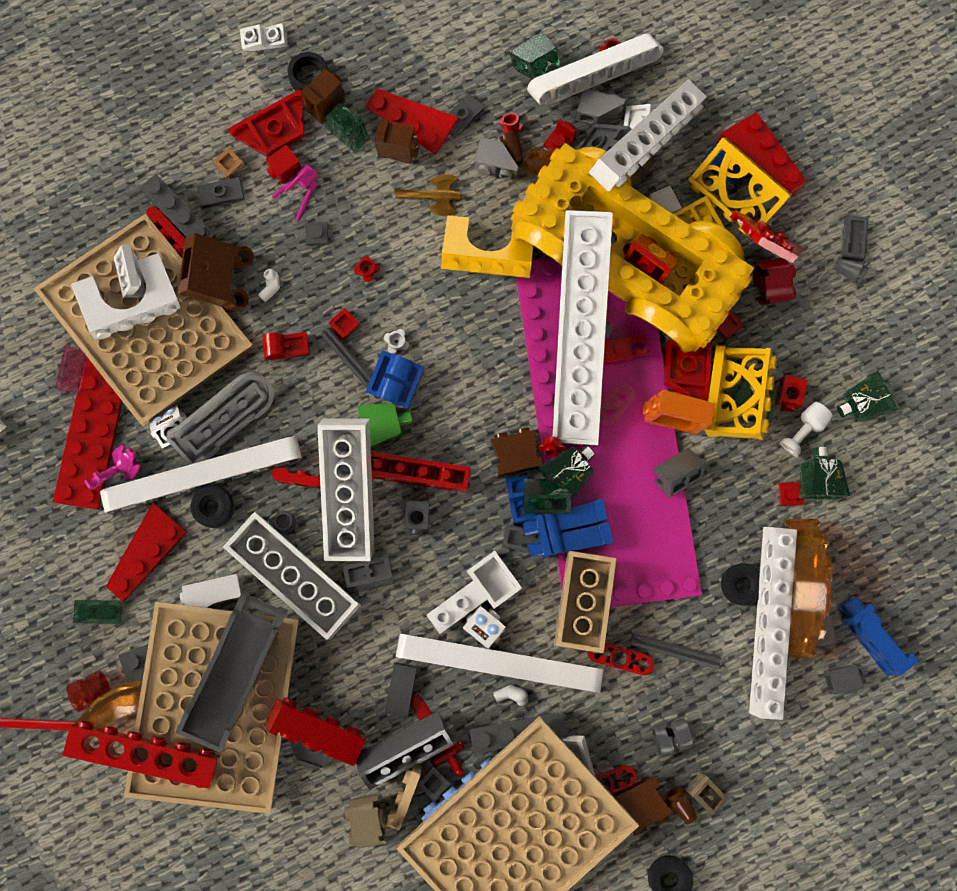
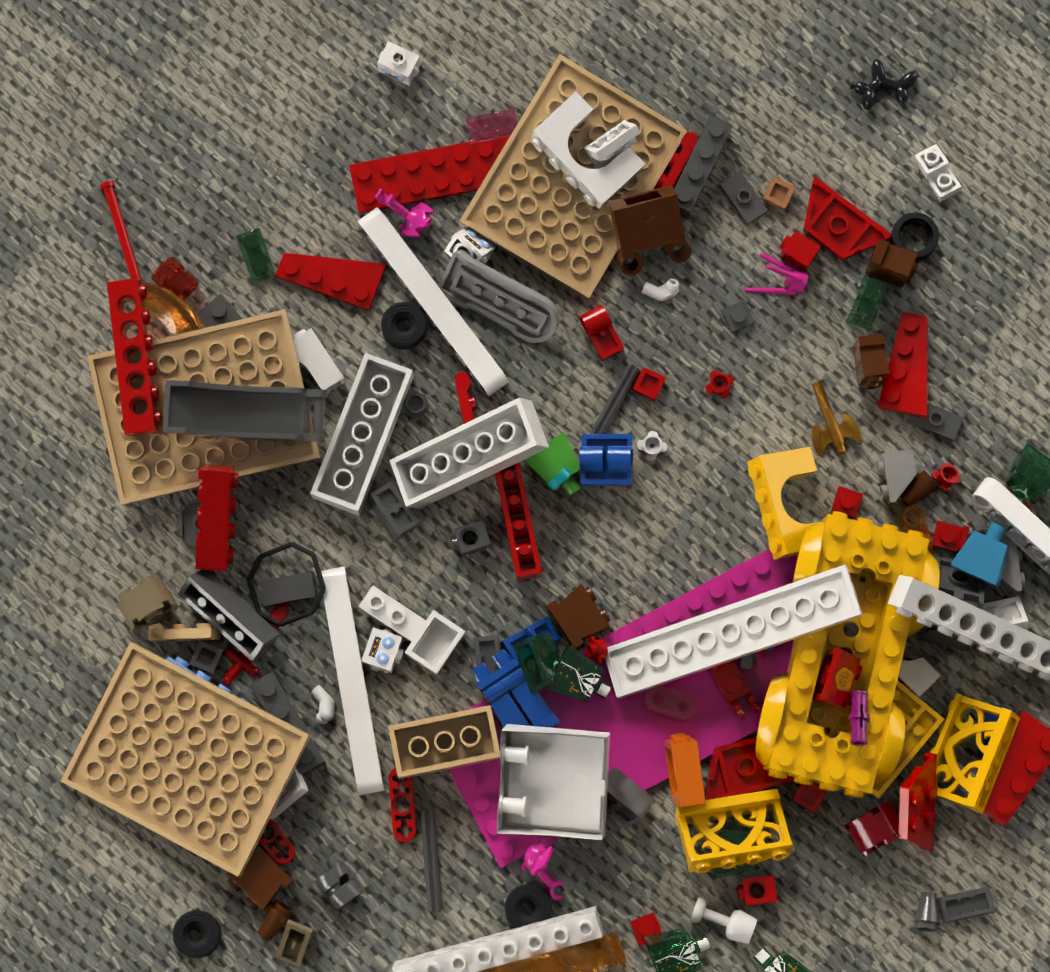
camera: 70 degrees right, 0 degrees up
none -> black piece [247,542,326,627]
none -> white piece [497,724,610,840]
none -> dark pink piece [521,836,564,900]
none -> teal tile [548,466,572,490]
none -> red plate [831,486,863,519]
none -> magenta pin [849,690,870,746]
none -> black piece [850,59,918,110]
none -> dark azure torso [951,522,1010,588]

